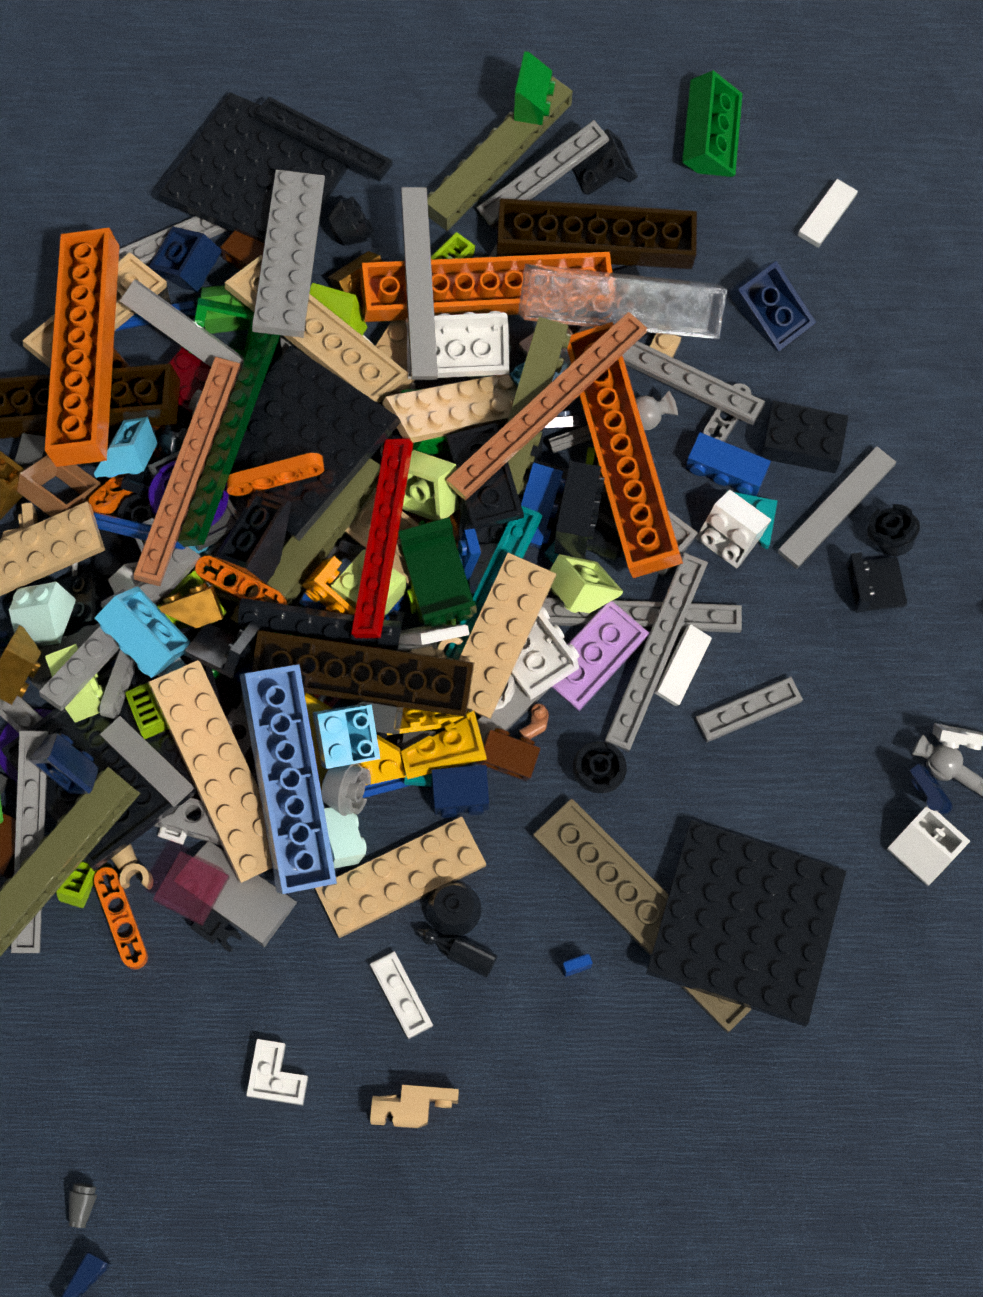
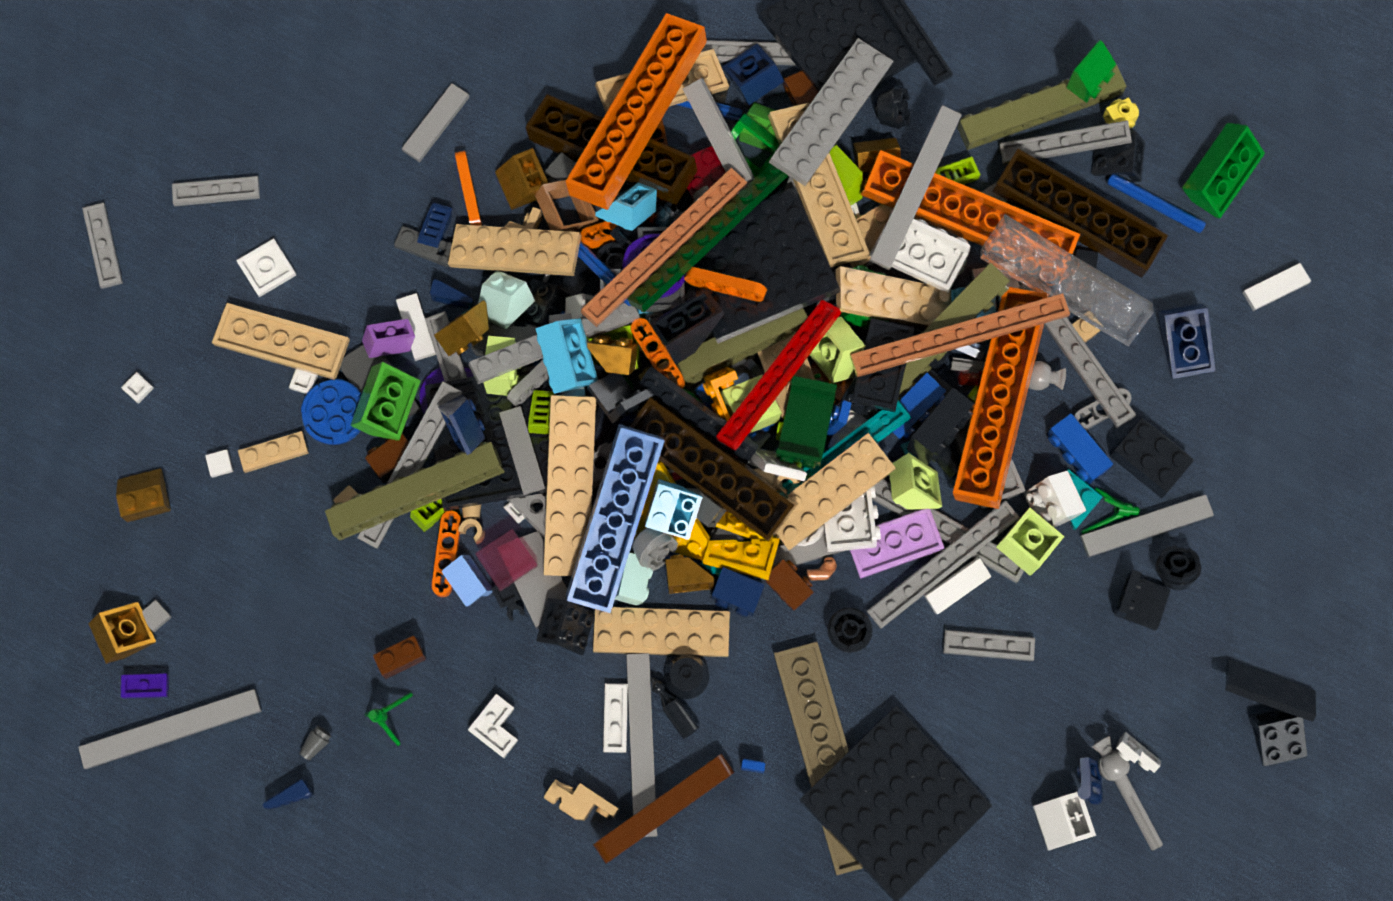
camera: 30 degrees right, 5 degrees up
none -> green plant [365,693,413,746]
none -> reddish brown brick [373,636,427,679]
none -> light blue panel [442,555,493,606]
none -> black bracket [536,598,594,655]
none -> reddish brown beam [593,754,735,864]
none -> light grey tile [627,653,657,837]
none -> pearl gold slope [666,555,714,594]
none -> clear red pin [958,371,983,388]
none -> yellowish green brick [996,508,1064,576]
none -> green plant [1082,487,1139,534]
none -> light yellow brick [1103,97,1139,129]
none -> blue axle [1107,175,1206,233]

